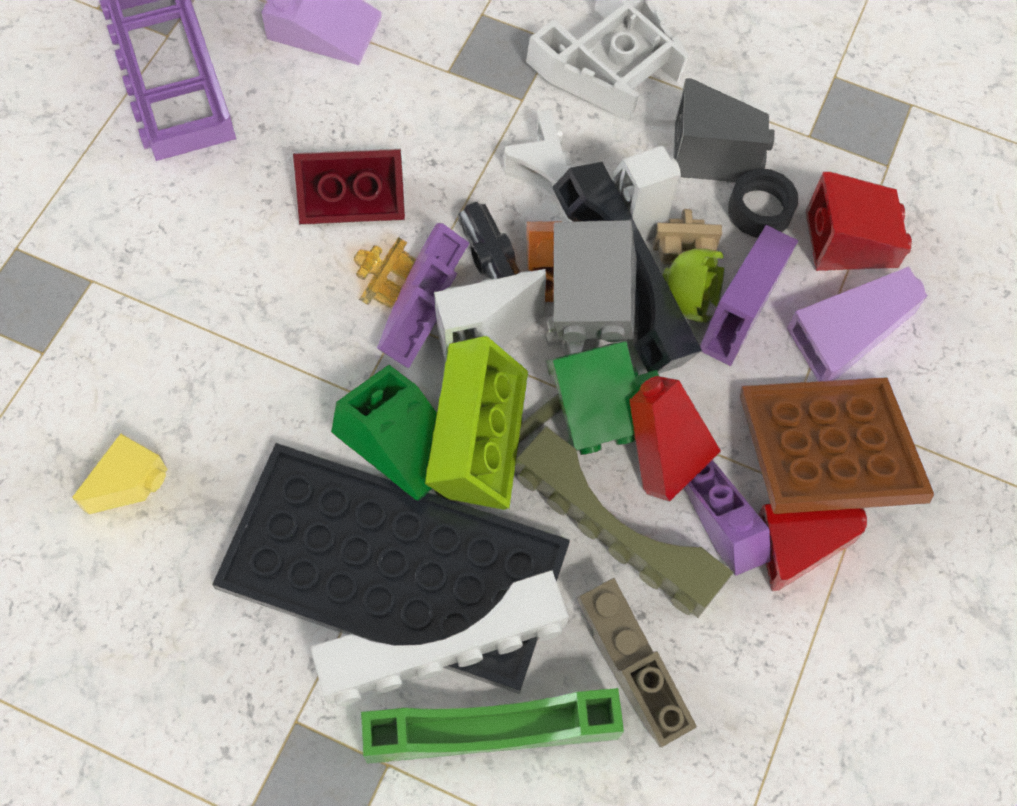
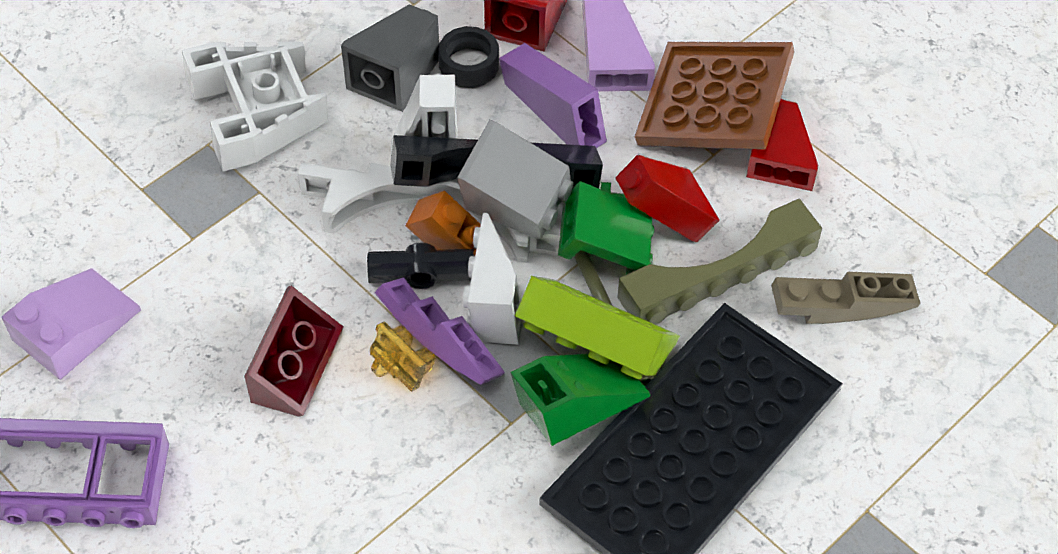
camera: 65 degrees left, 10 degrees down
white arch [310,571,569,707] -> none
bright green arch [361,688,624,764] -> none
tan hips [653,209,722,264] -> none
lime cylinder [662,248,725,323] -> none
medium lavender slope [684,460,770,576] -> none

